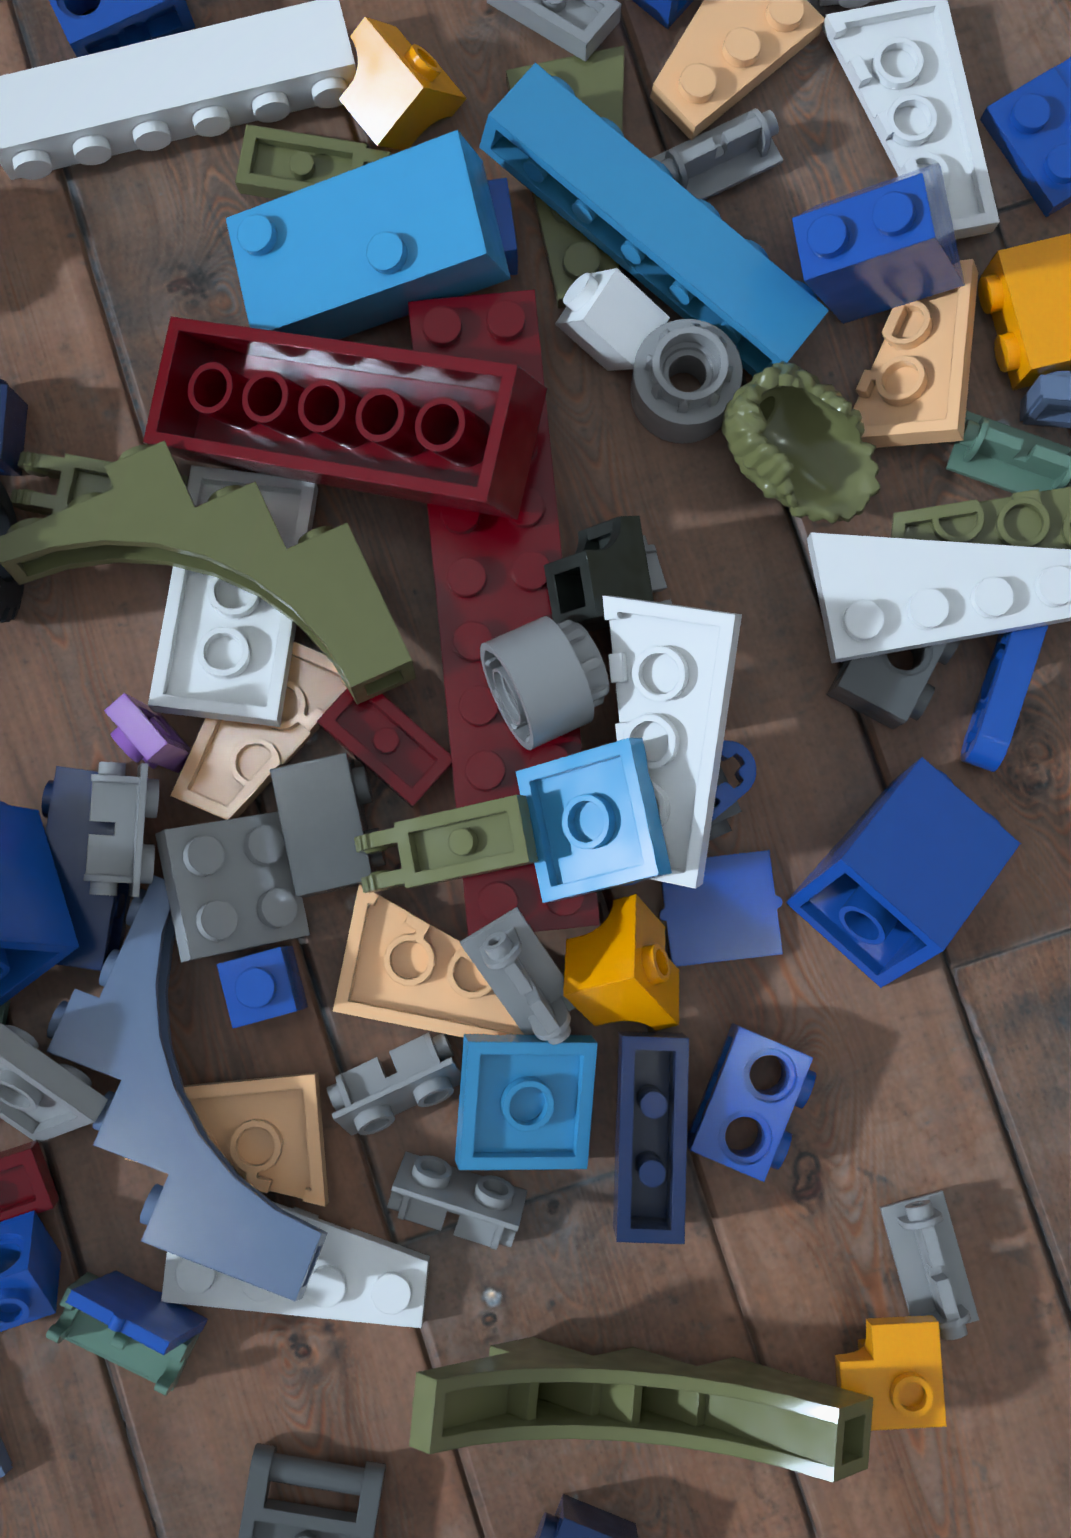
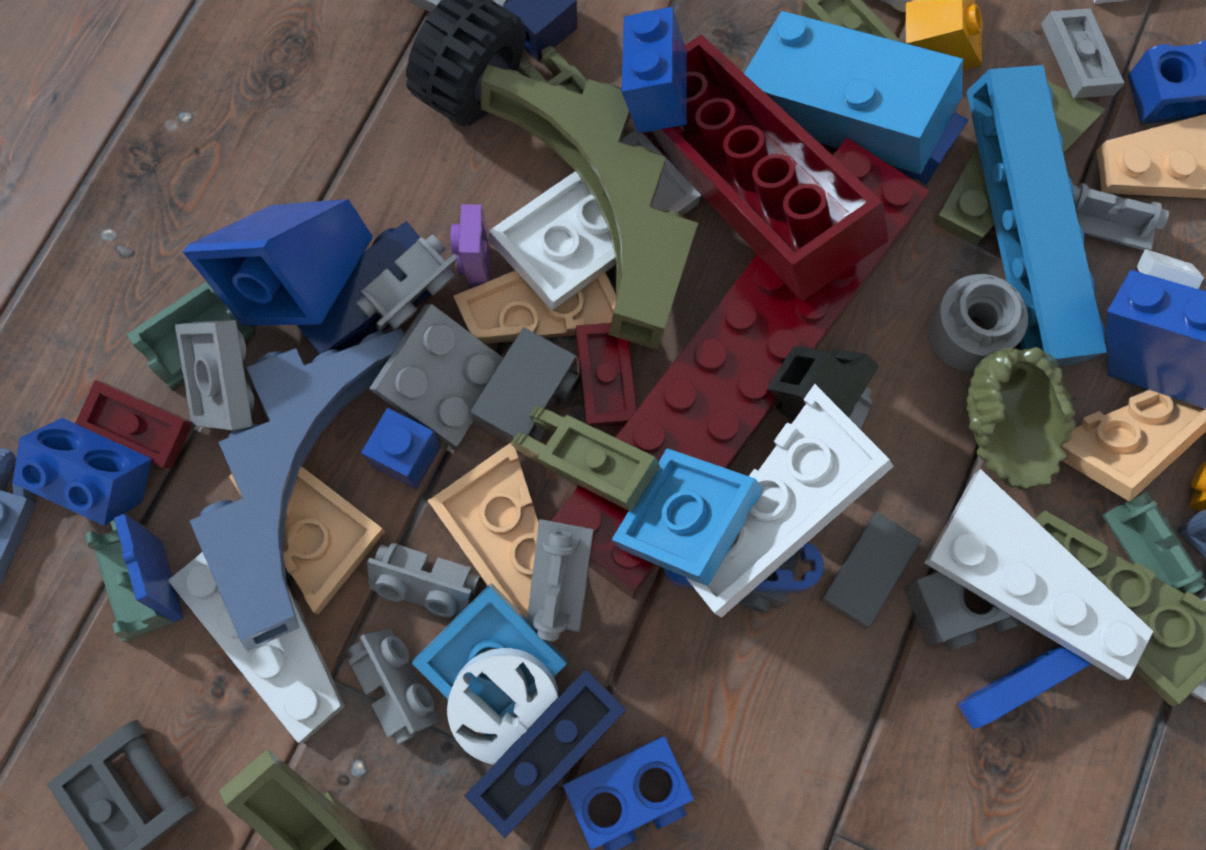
camera: 40 degrees right, 10 degrees down
light grey piece [480,616,609,750] -> none
white brick [555,268,670,371] -> none
light orange brick [563,894,679,1031] -> none
blue piece [659,850,783,967] -> none
blue slope [785,757,1021,988] -> none
none -> white piece [447,648,558,764]
none -> blue brick [621,6,687,133]
none -> dark grey tile [821,511,922,629]
none -> white plate [1136,249,1204,289]

